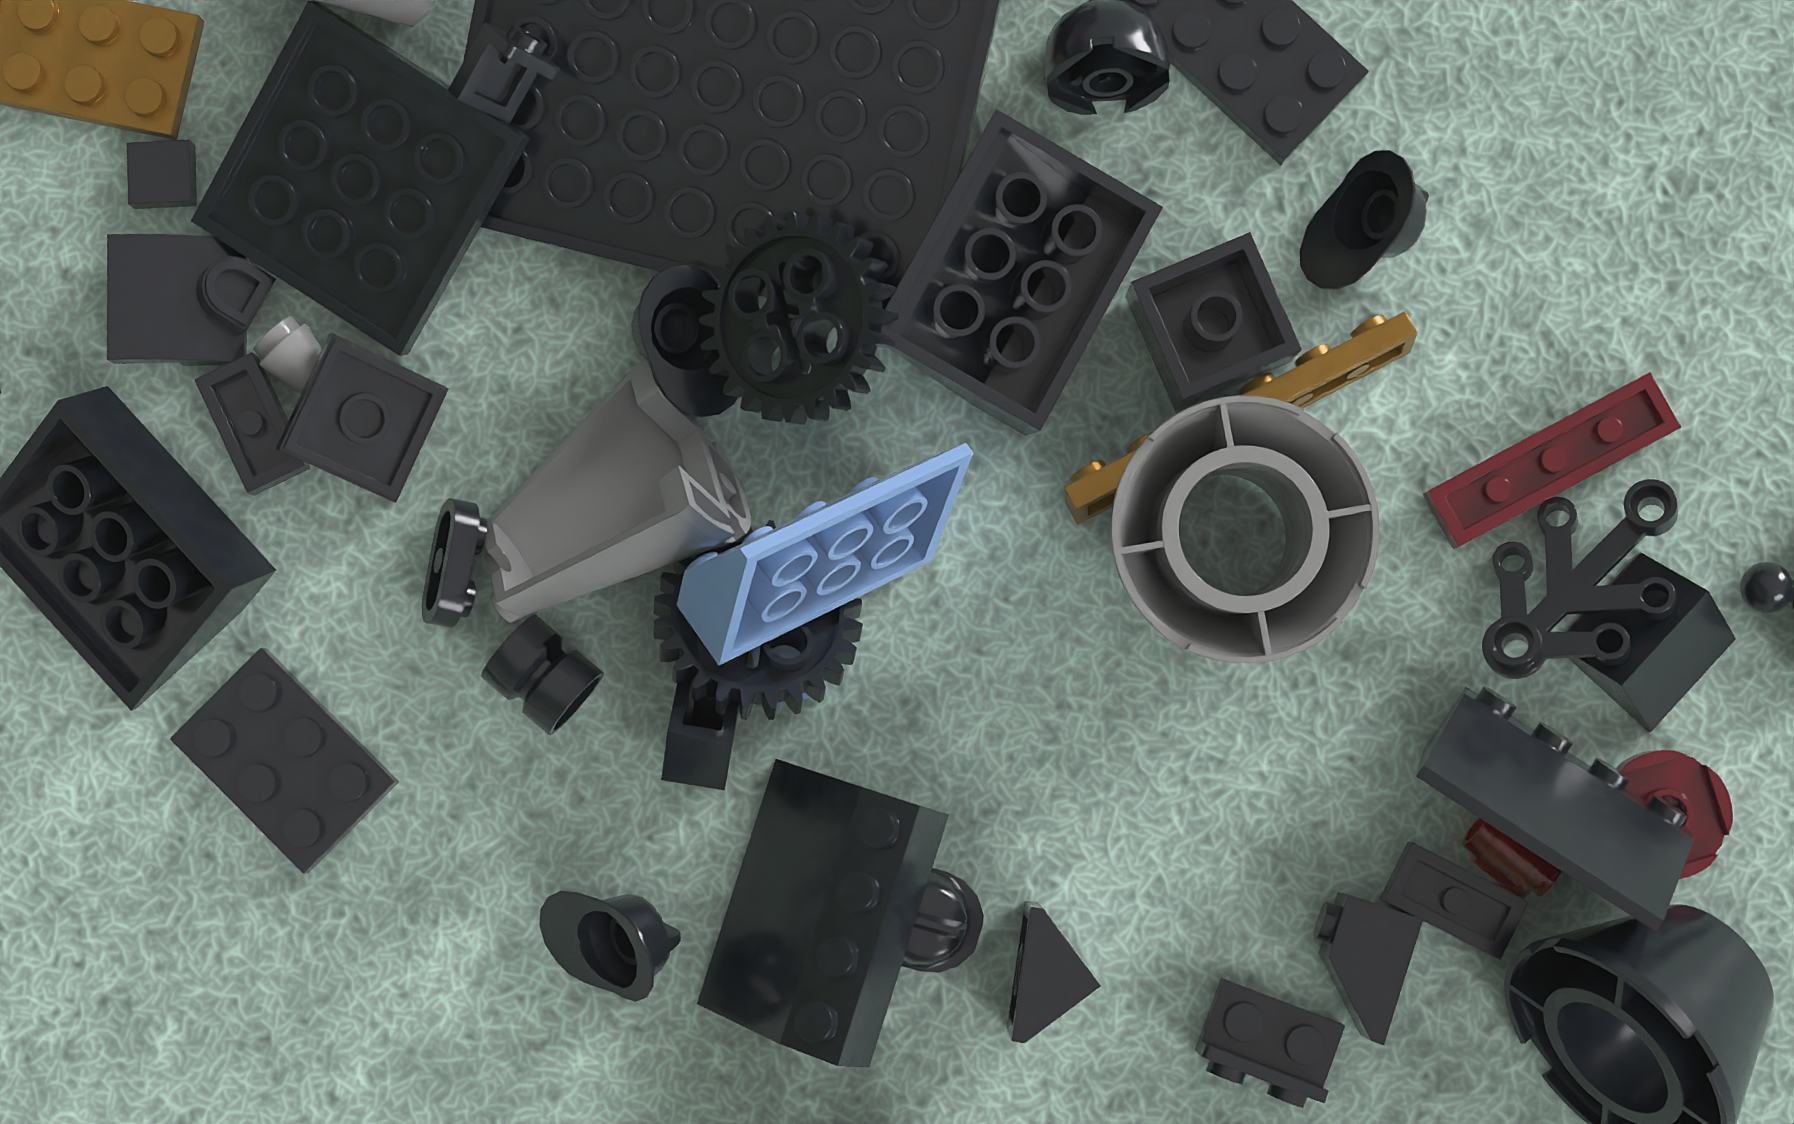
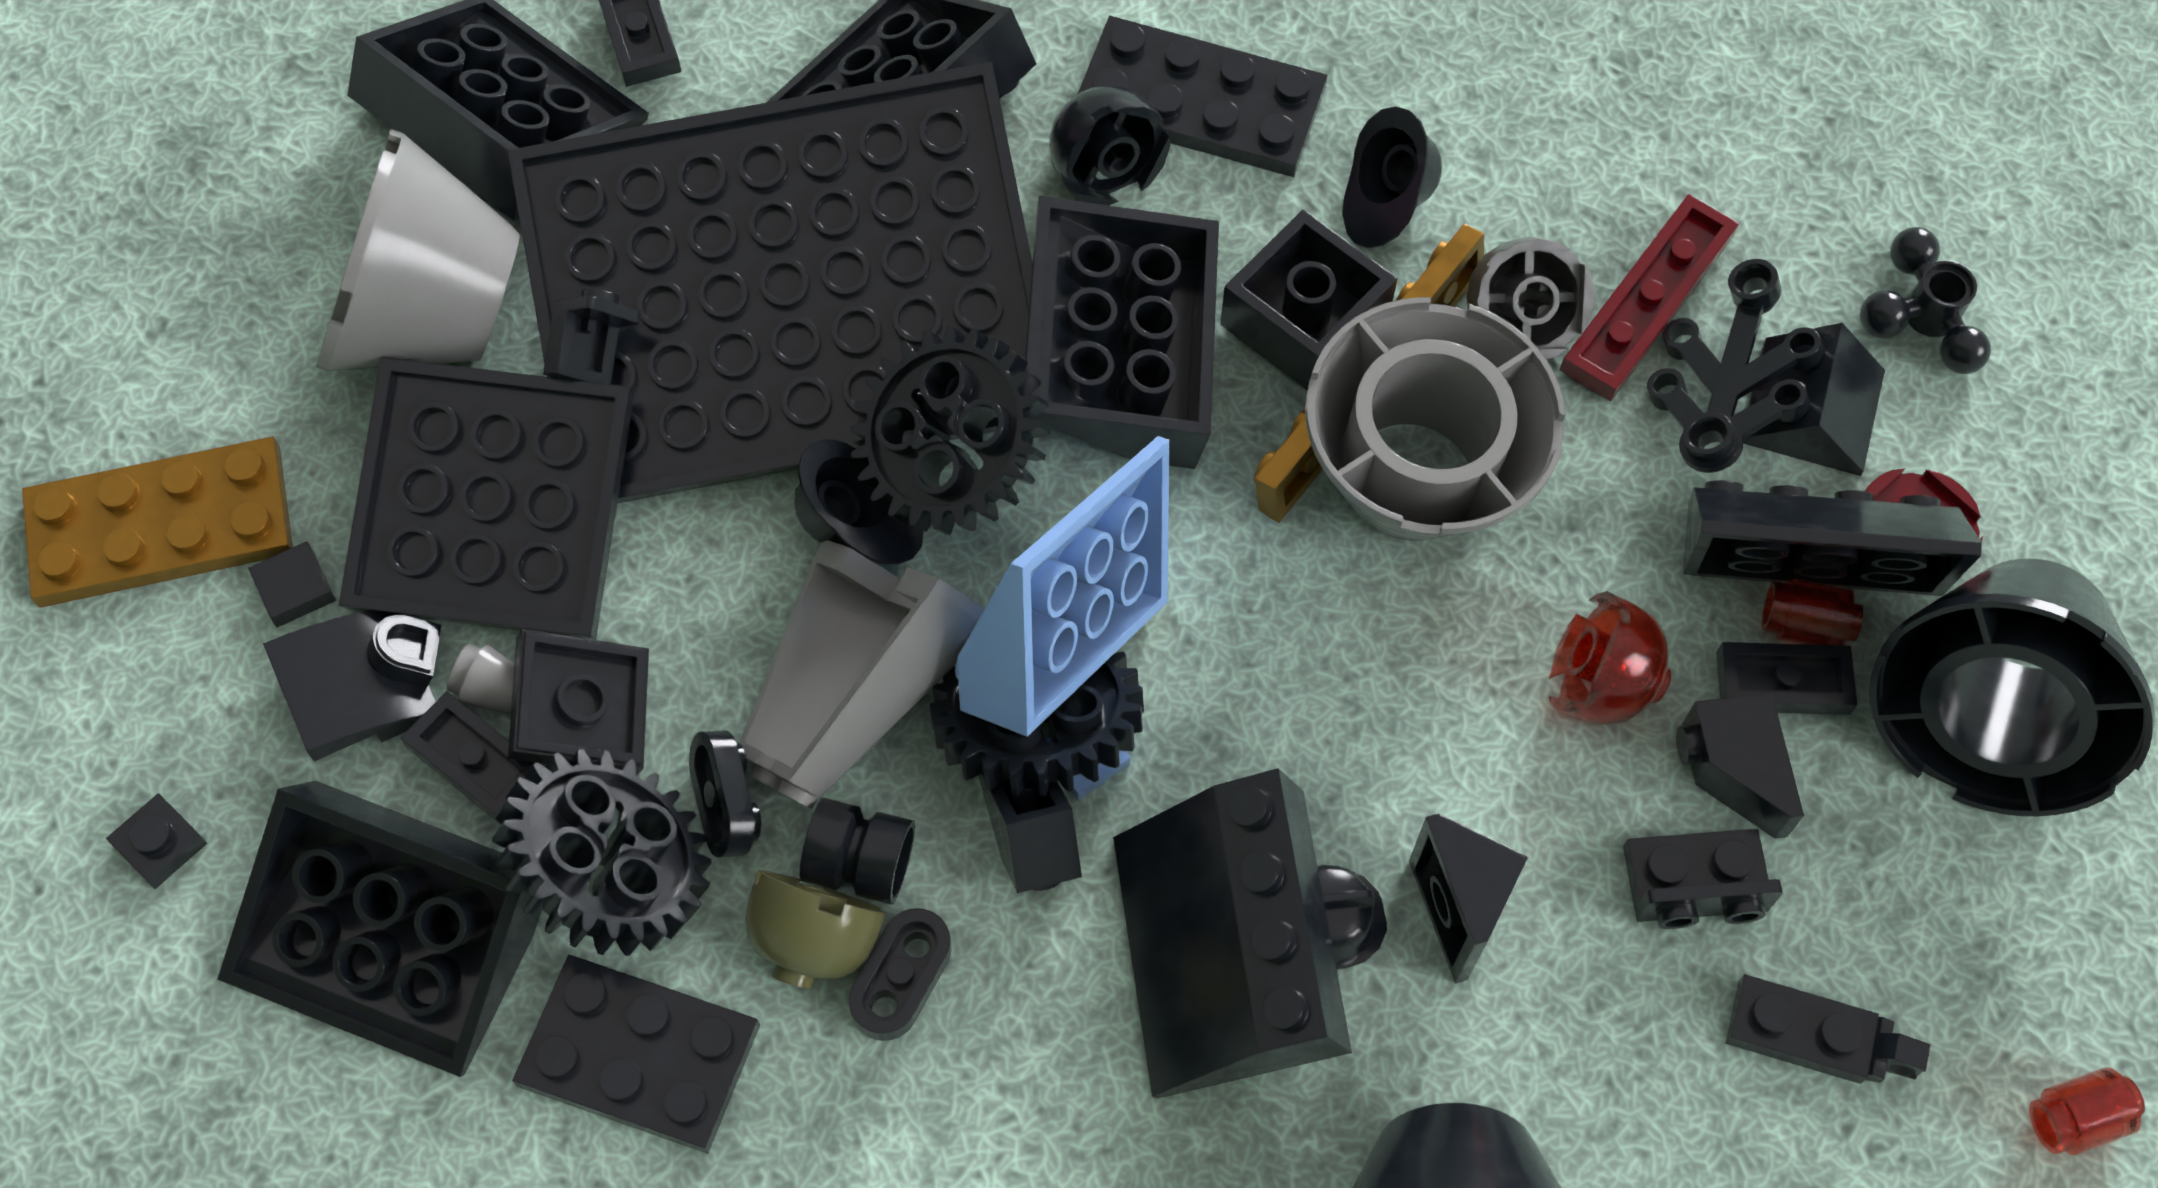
camera: 30 degrees left, 20 degrees down
black piece [539,890,681,1002] -> none
none -> black gear [492,749,712,956]
none -> olive cylinder [745,870,886,989]
none -> black plate [849,908,951,1041]
none -> flat silver cylinder [1466,236,1595,359]
none -> clear red cylinder [1549,591,1671,725]

